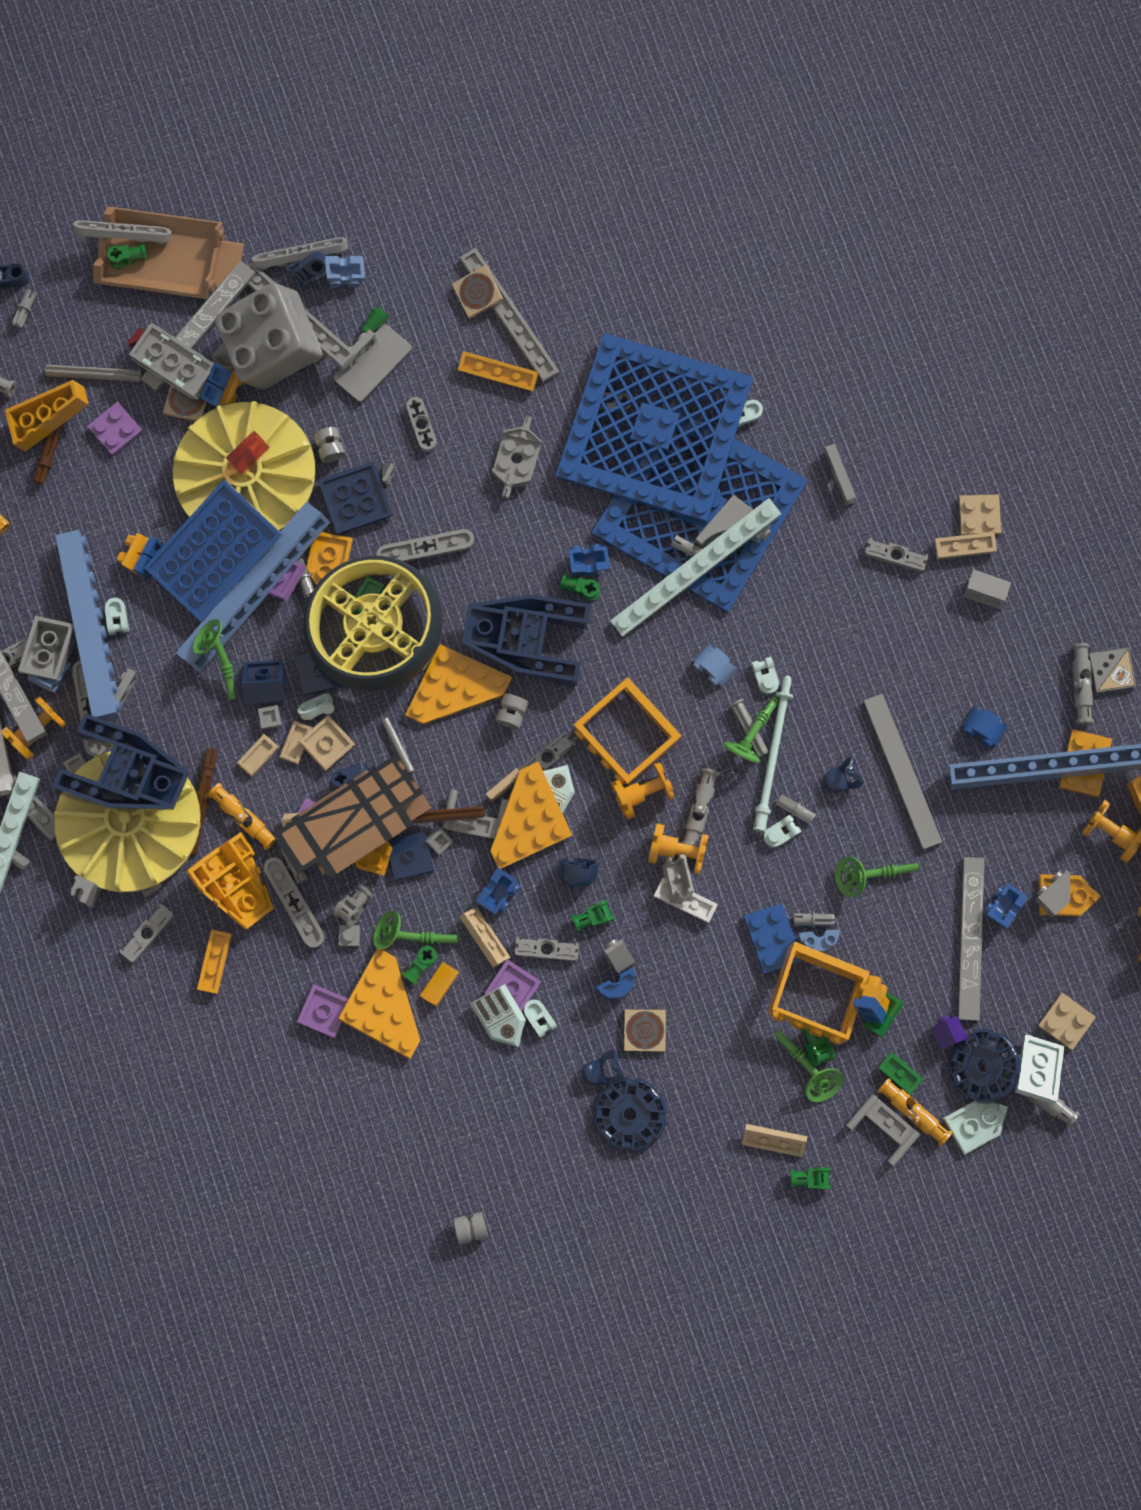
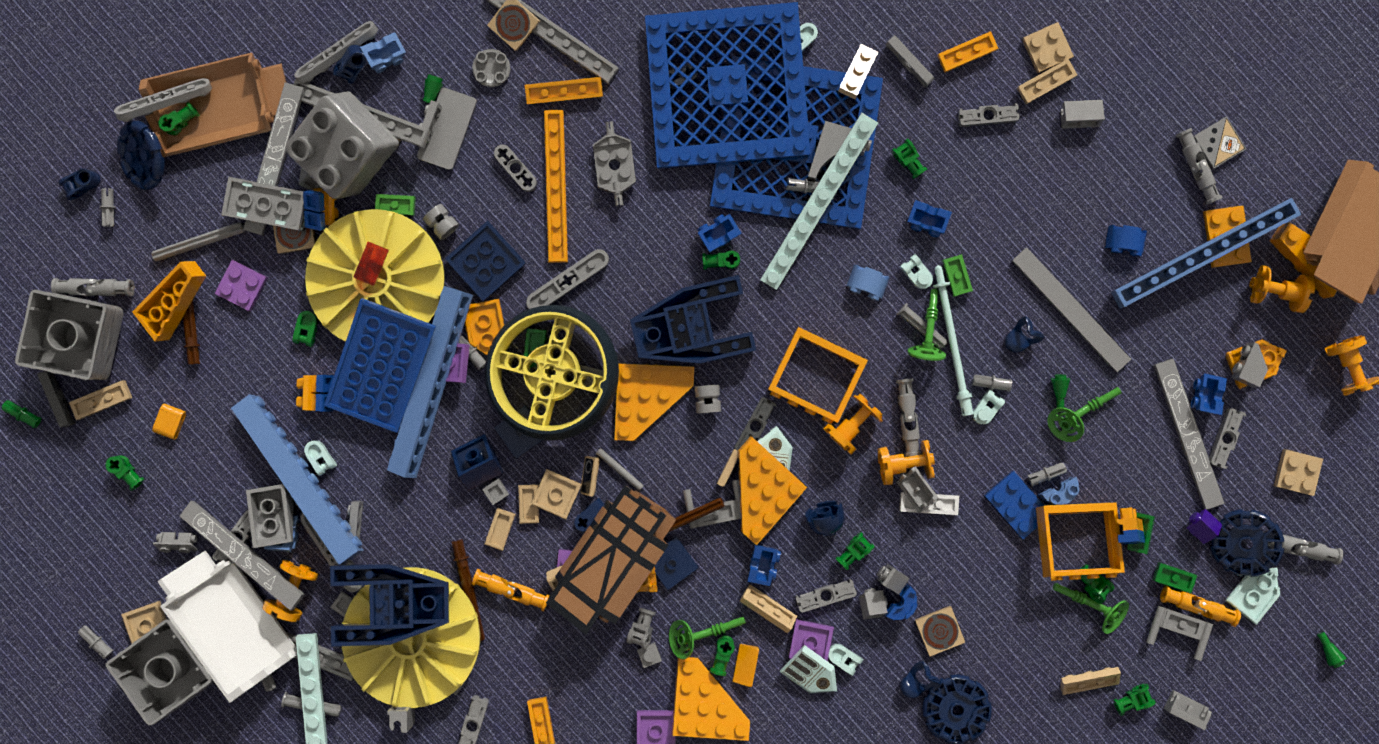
camera: 25 degrees left, 10 degrees up
dark red slope [127,328,145,350] -> none
light orange wedge [186,832,274,930] -> none
bright green dish [193,619,236,700] -> none
light grey piece [264,858,325,948] -> none
light aqua plate [297,693,334,720] -> none
light grey slope [382,463,396,487] -> none
light grey slope [426,825,454,855] -> none
light aqua plate [1015,1034,1064,1104] -> none
none -> dark blue plate [117,120,165,190]
none -> green plate [292,311,318,347]
none -> bright green plate [375,194,416,216]
none -> light grey dish [472,49,511,87]
none -> light orange tile [544,110,568,263]
none -> slope [580,456,600,497]
none -> plate [838,44,878,99]
none -> light grey brick [859,588,888,620]
none -> green connector [891,139,927,179]
none -> blue cylinder [907,200,952,238]
none -> light orange plate [937,31,999,73]
none -> bright green plate [942,254,973,297]
none -> green cone [1051,374,1070,408]
none -> light grey hinge [1163,690,1212,730]
none -> light grey piece [1209,408,1246,469]
none -> green cone [1317,632,1347,668]

